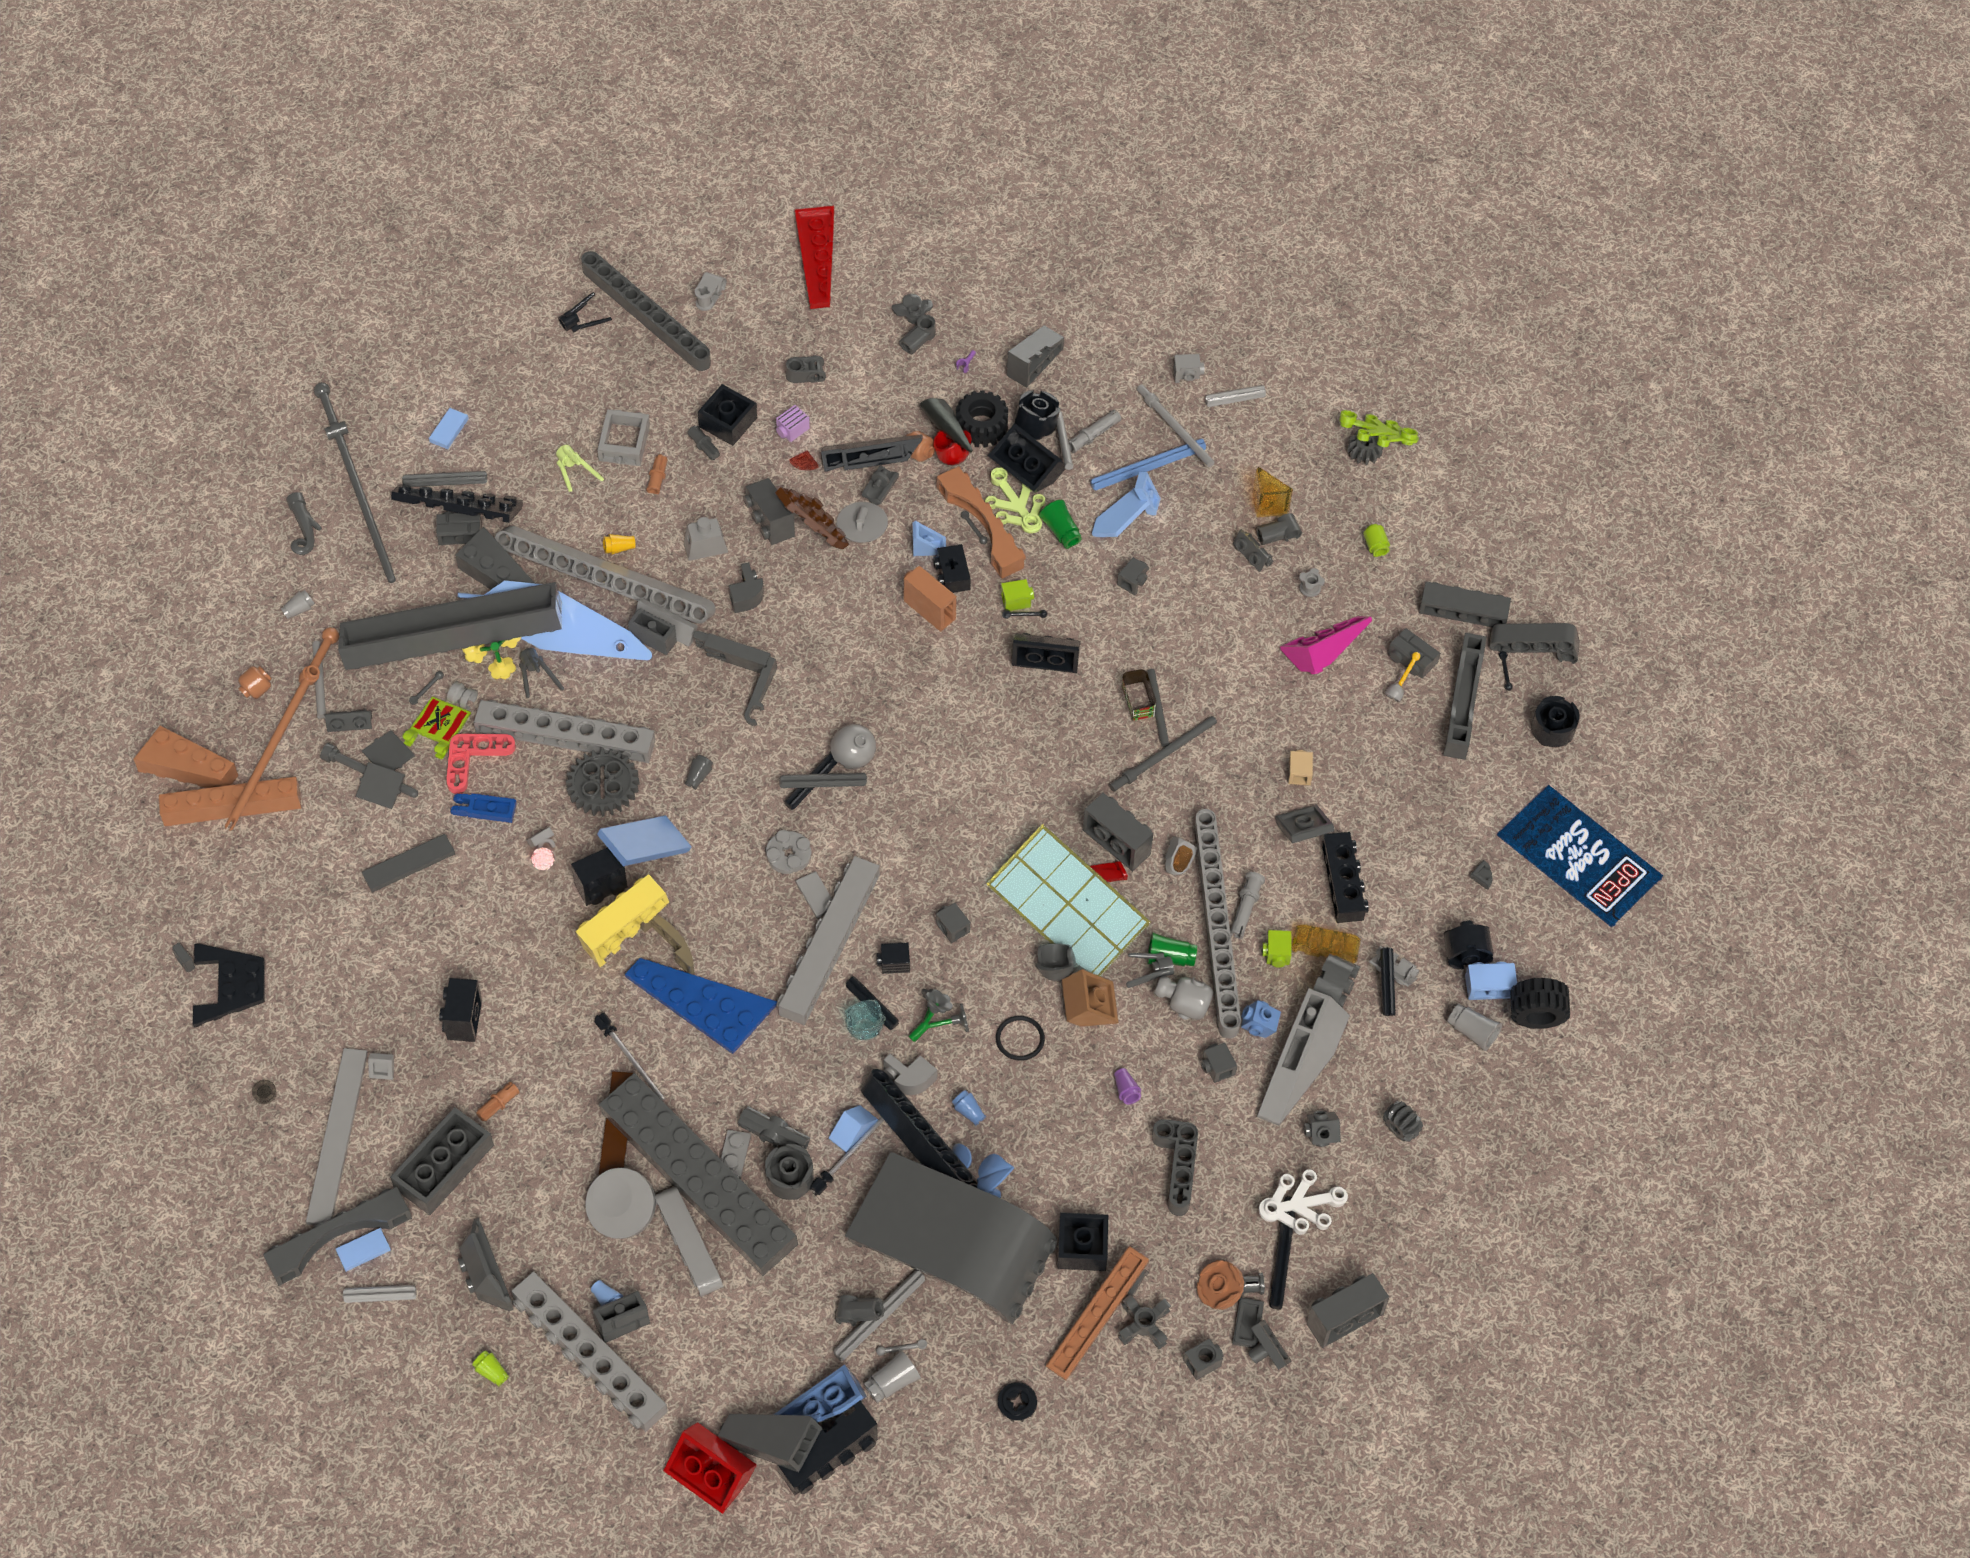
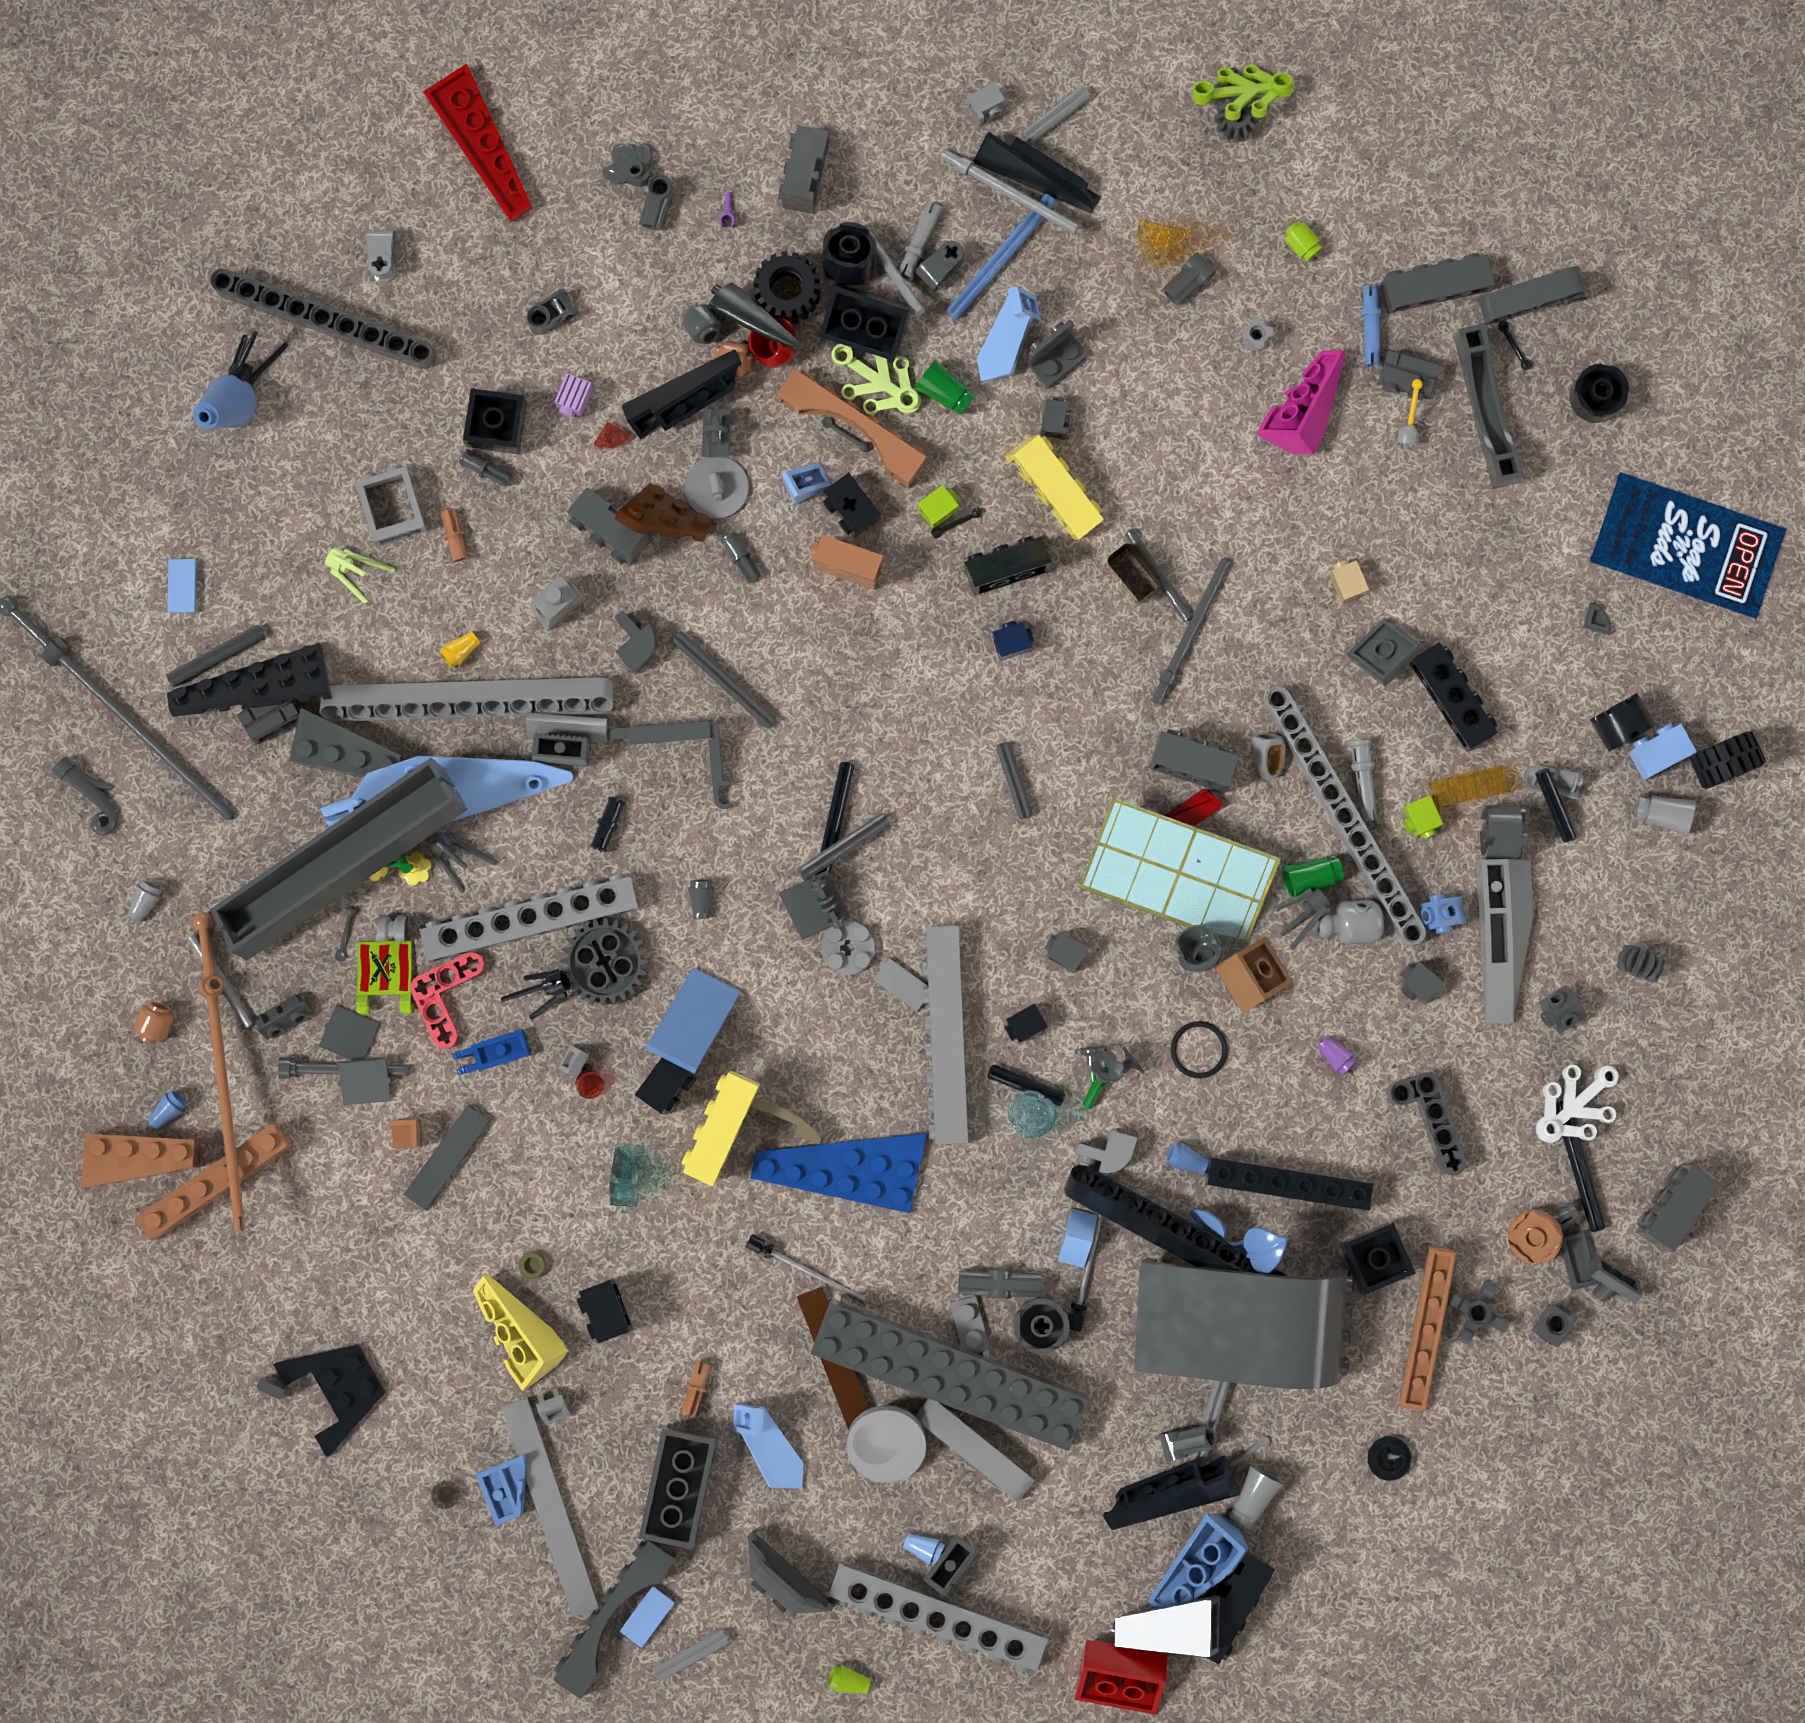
camera: 25 degrees left, 25 degrees up
light grey cylinder [830,724,876,770] -> none
dark grey hinge [1233,529,1274,572] -> none
none -> medium blue cone [147,1090,188,1130]
none -> medium blue cone [193,375,257,429]
none -> nougat panel [389,1119,421,1148]
none -> light yellow wedge [473,1274,568,1391]
none -> medium blue wing [476,1454,527,1526]
none -> black plant [501,969,571,1019]
none -> olive tile [519,1252,547,1279]
none -> black pin [590,796,625,853]
none -> clear light blue slope [609,1144,643,1207]
none -> dark grey axle [672,631,777,729]
none -> dark grey head [683,304,722,344]
none -> dark grey axle [721,532,761,584]
none -> light blue piece [733,1404,804,1488]
none -> dark grey hinge [779,870,850,940]
none -> dark grey piece [915,240,964,292]
none -> black wedge [973,131,1101,213]
none -> dark blue brick [992,621,1034,661]
none -> dark grey axle [996,742,1033,820]
none -> light yellow wedge [1004,435,1104,540]
none -> dark grey bracket [1027,320,1088,389]
none -> black wedge [1103,1455,1240,1530]
none -> black brick [1205,1158,1374,1211]
none -> medium blue pin [1361,285,1382,367]

